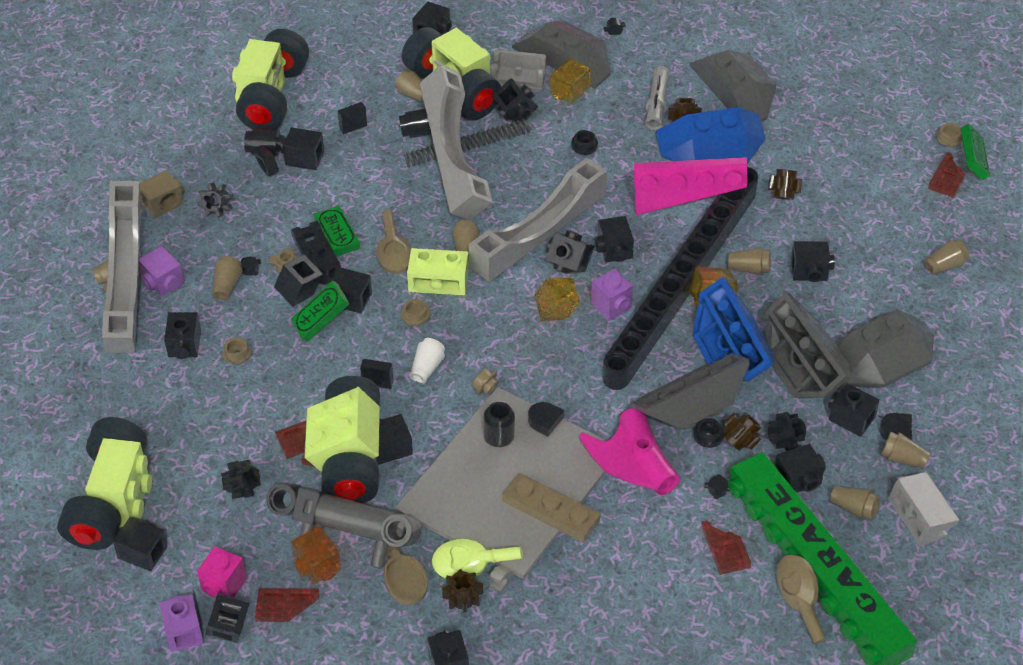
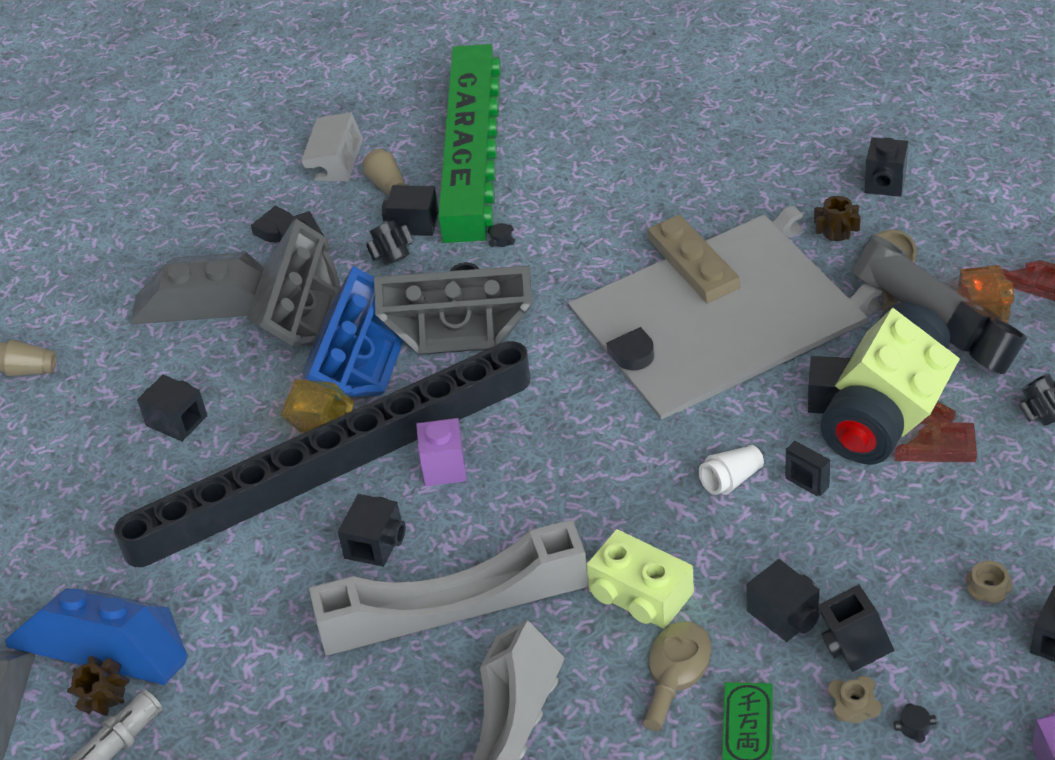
camera: 145 degrees left, 5 degrees down
dark tan cone [212,256,243,300] -> none
black plate [291,221,341,285] -> none
green tile [291,281,349,341] -> none
dark tan plate [401,299,430,326] -> none
yellowish green piece [432,539,523,579] -> none
dark tan cone [452,220,480,256] -> none
dark tan plate [471,368,499,395] -> none
black brick [484,402,515,447] -> none
clear yellow brick [535,277,580,321] -> none
black brick [546,230,595,273] -> none
black plate [571,130,598,155] -> none
dark pink pin [579,408,680,495] -> none
dark pink wing [634,157,747,215] -> none
clear red tile [701,521,751,575] -> none
dark brown gear [723,412,761,450] -> none
dark tan cone [729,247,771,275] -> none
dark brown gear [768,169,802,200] -> none
dark tan piece [776,555,826,645] -> none
dark tan cone [881,432,930,469] -> none

